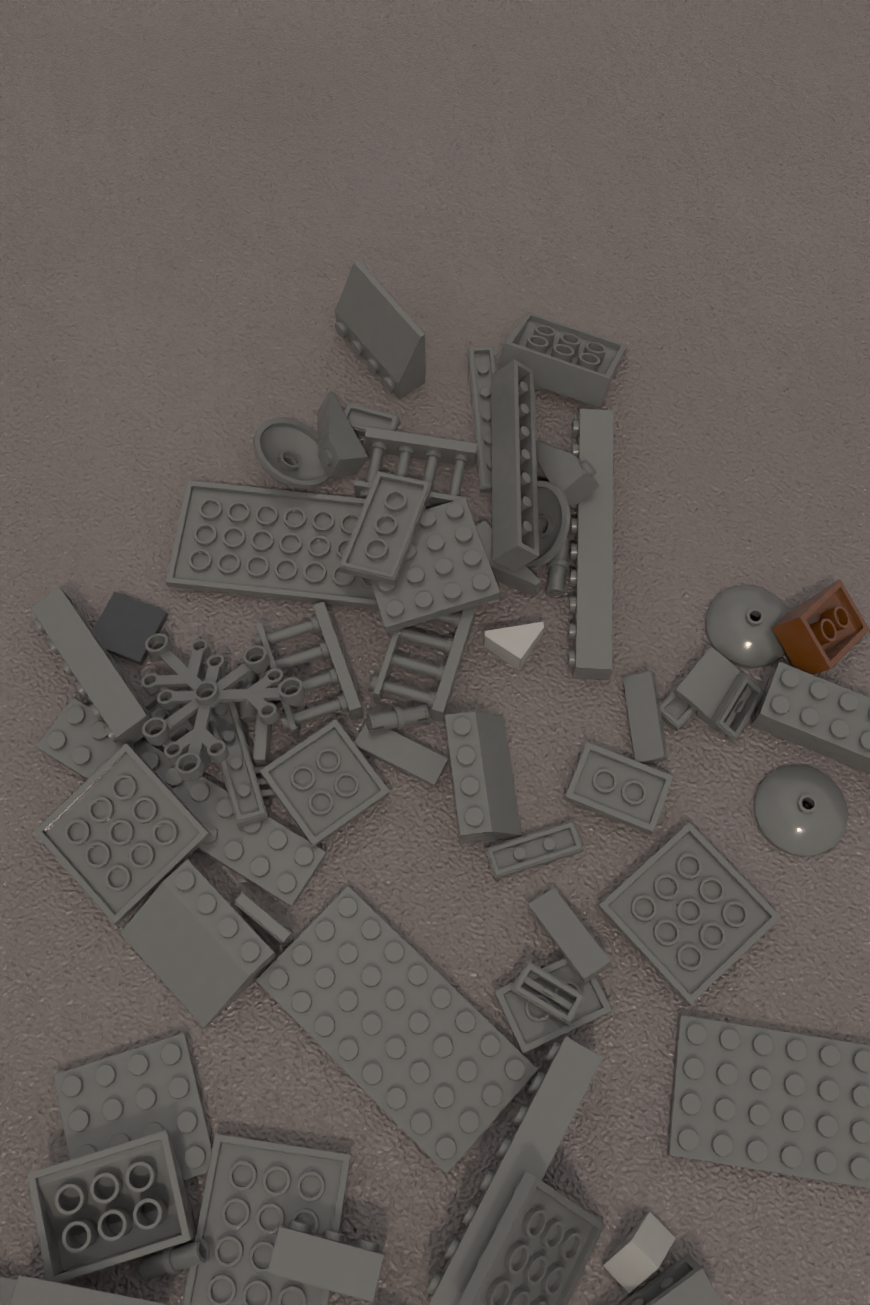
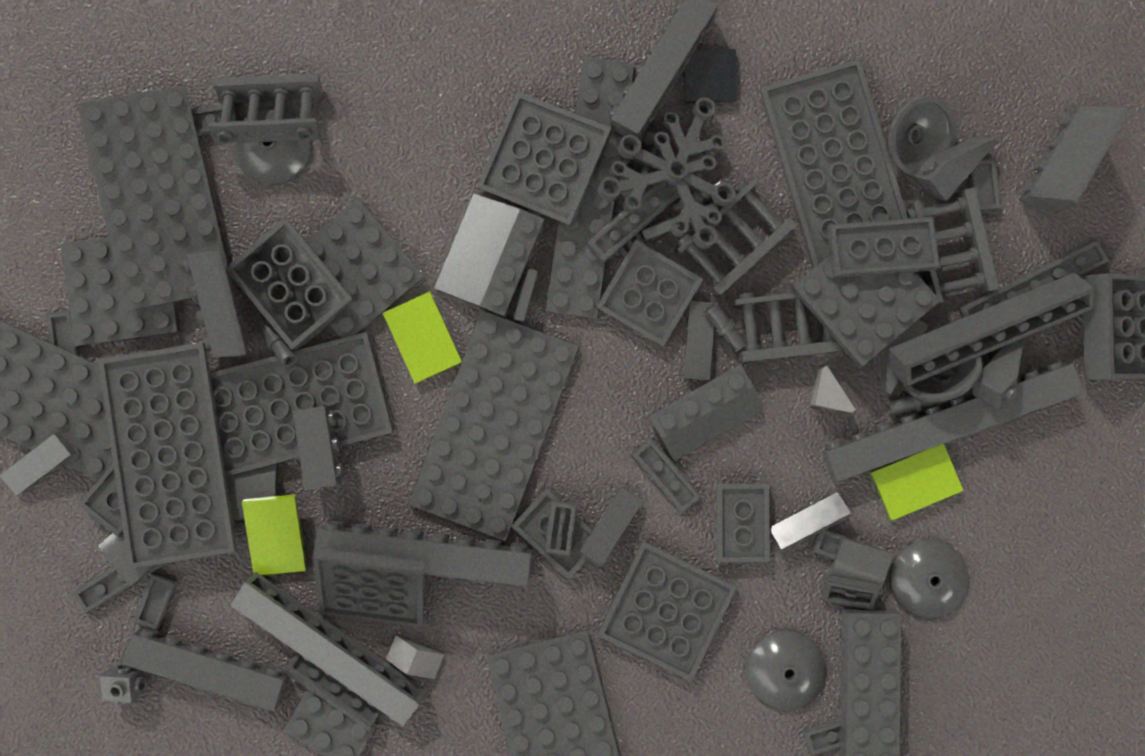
camera: 65 degrees right, 20 degrees up
reddish brown slope [772,579,869,675] -> none
none -> lime tile [383,292,462,384]
none -> lime tile [870,444,964,521]

